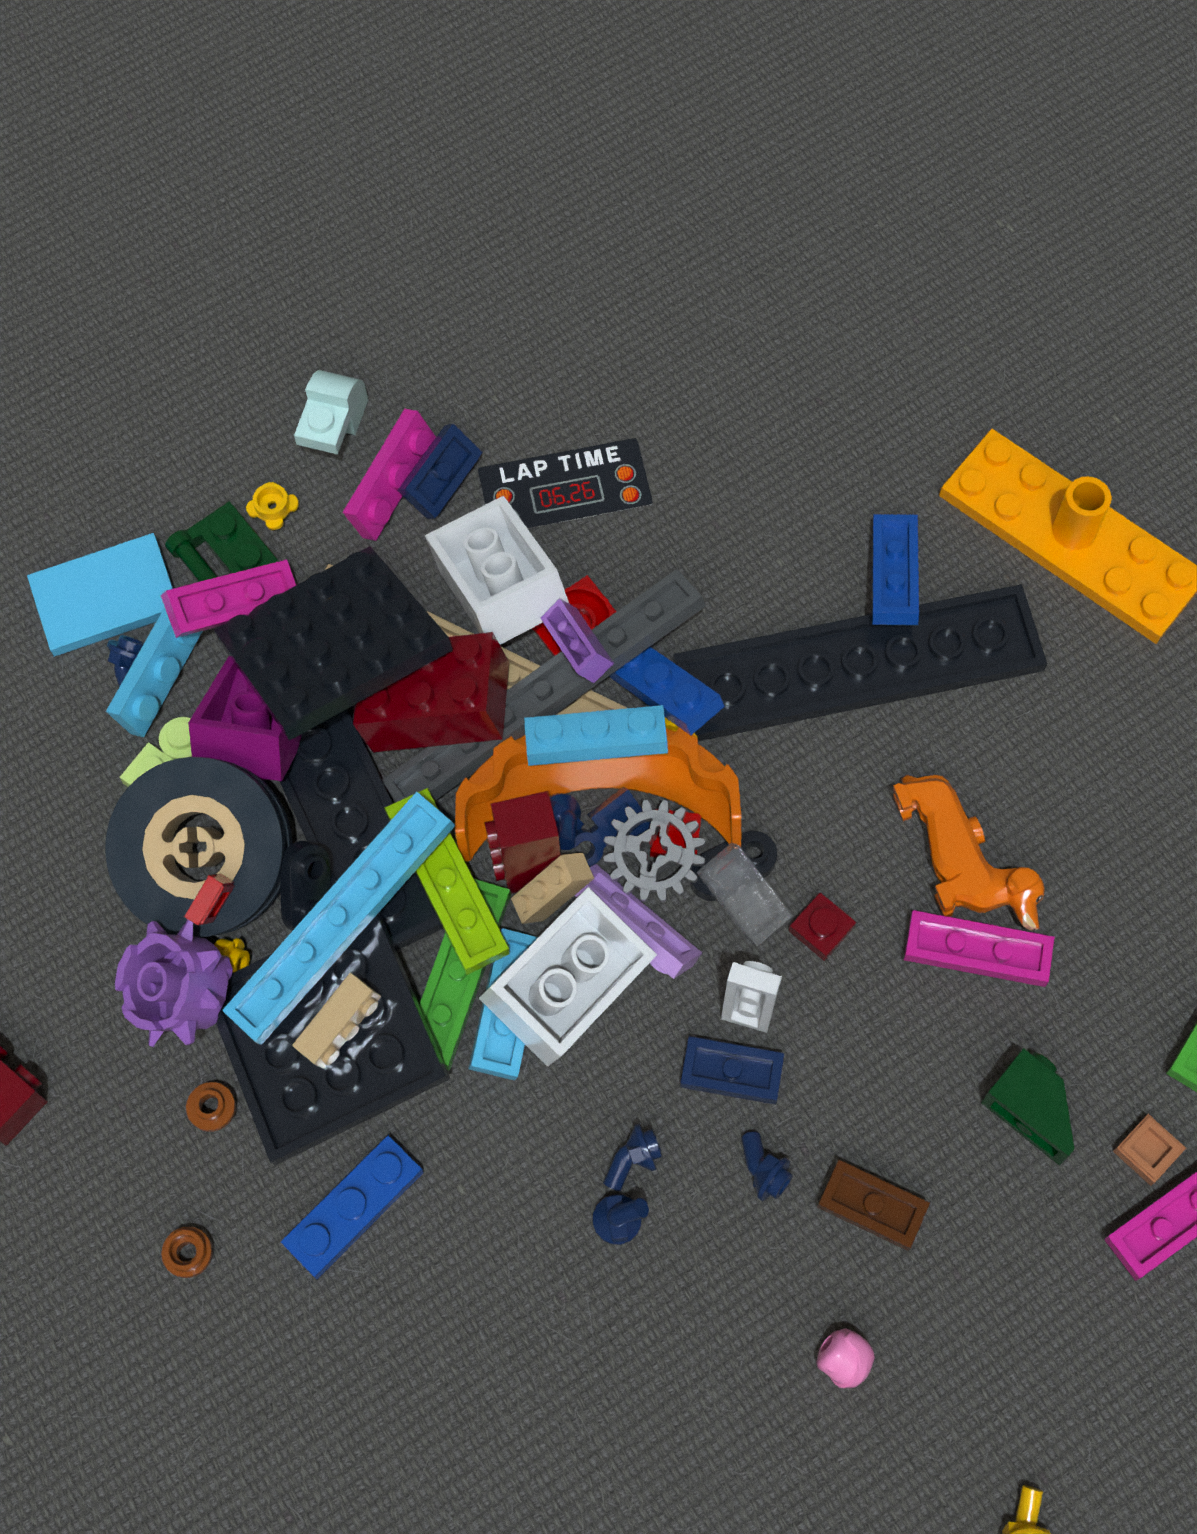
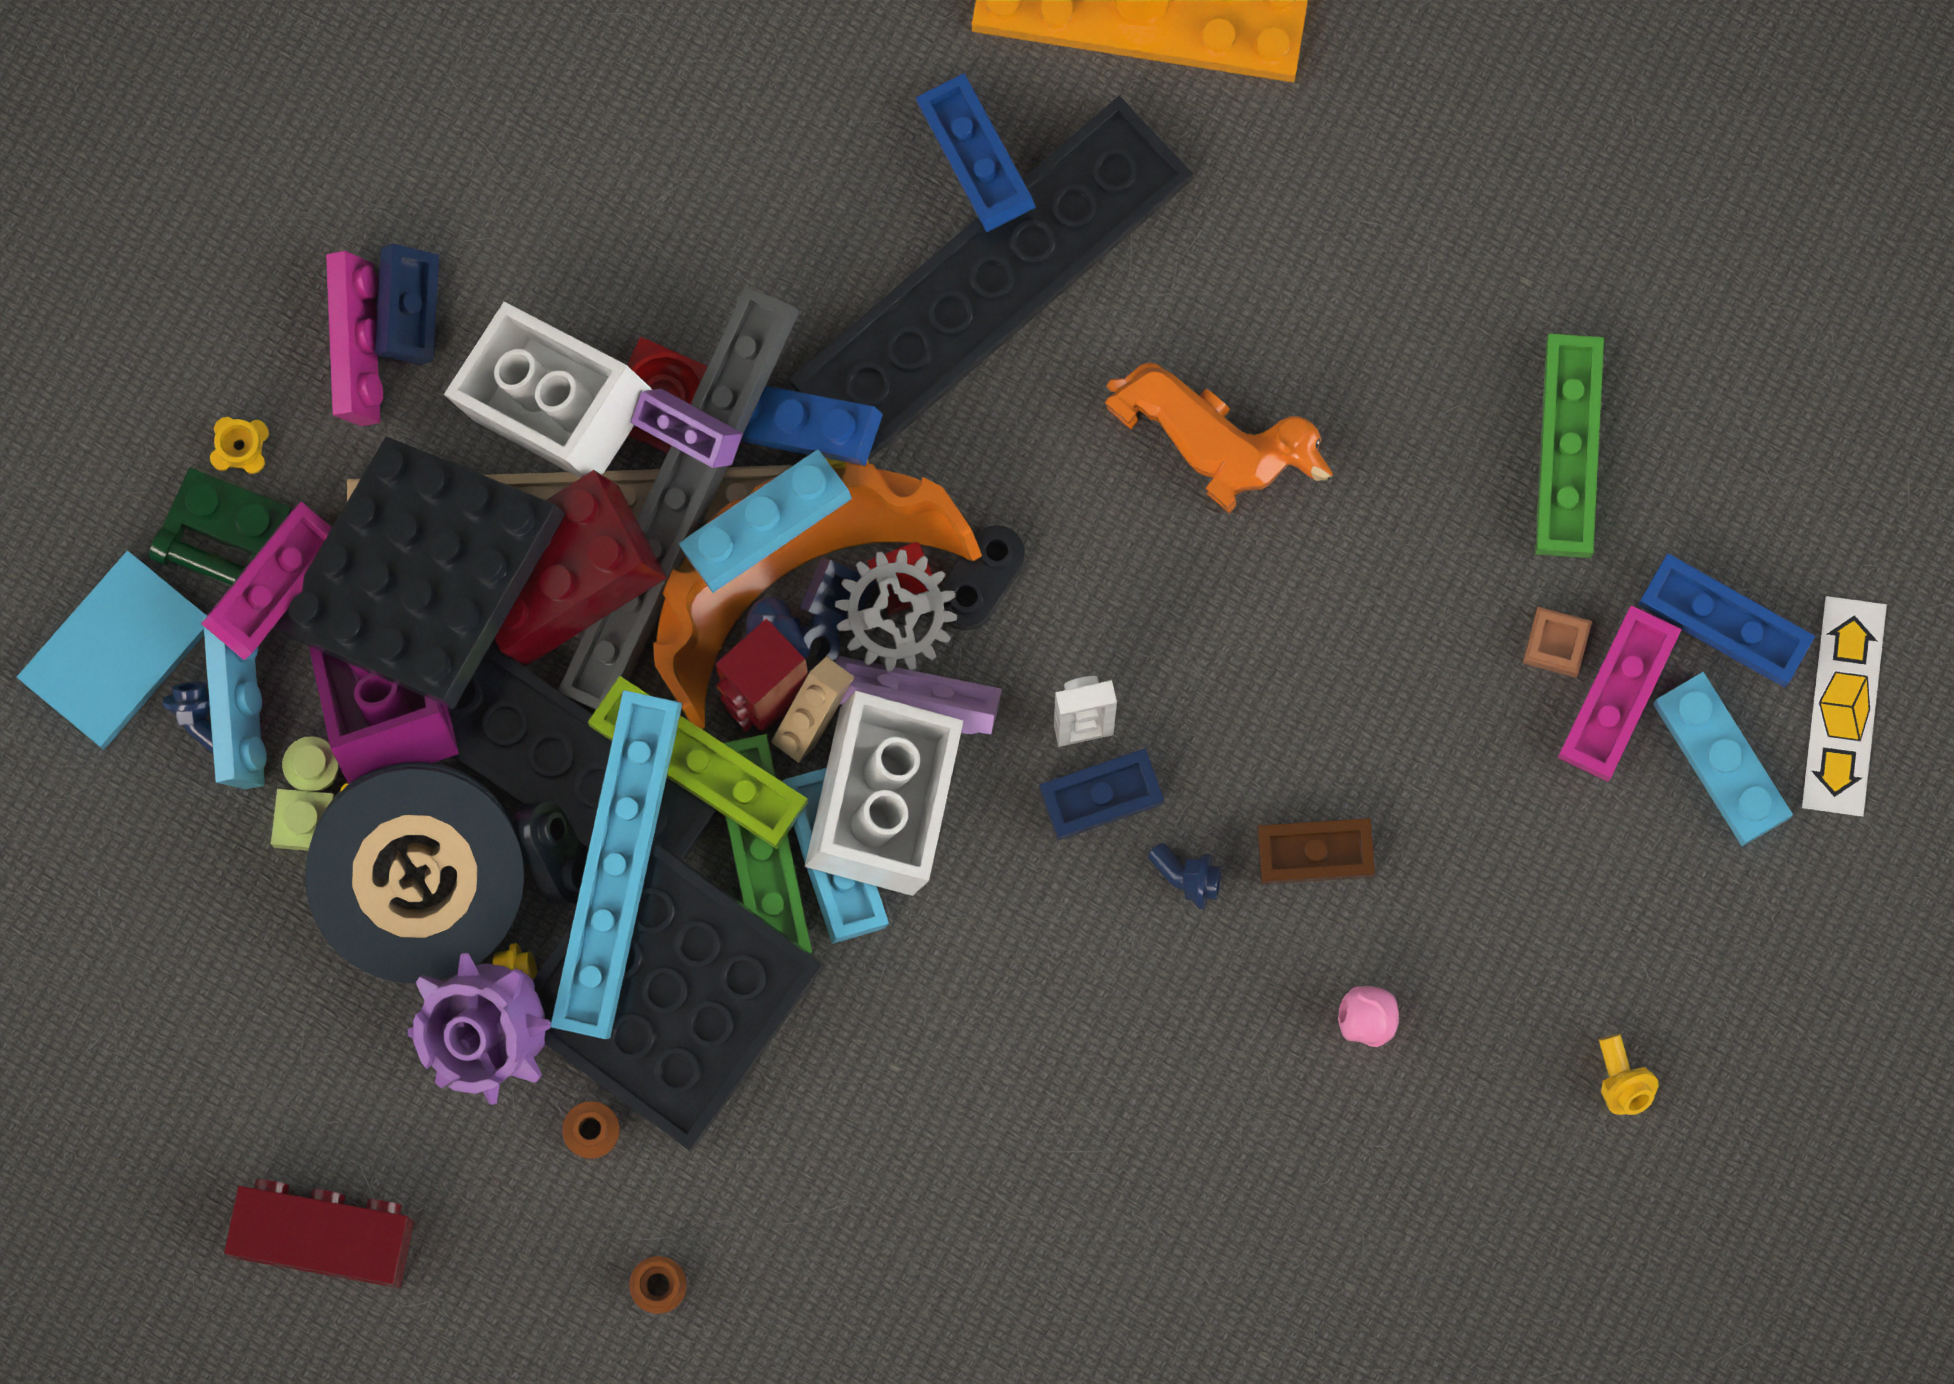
camera: 30 degrees left, 10 degrees up
red tile [184,873,235,926] -> none
blue plate [281,1135,424,1280] -> none
tan piece [292,973,381,1069] -> none
light aqua brick [294,370,368,454] -> none
black sticker [478,438,653,529] -> none
dark blue plate [593,1195,649,1245] -> none
dark blue plate [603,1123,663,1191] -> none
clear plate [696,842,792,947] -> none
dark red plate [789,892,856,961] -> none
dark pink plate [903,910,1055,987] -> none
dark green slope [981,1048,1075,1166] -> none

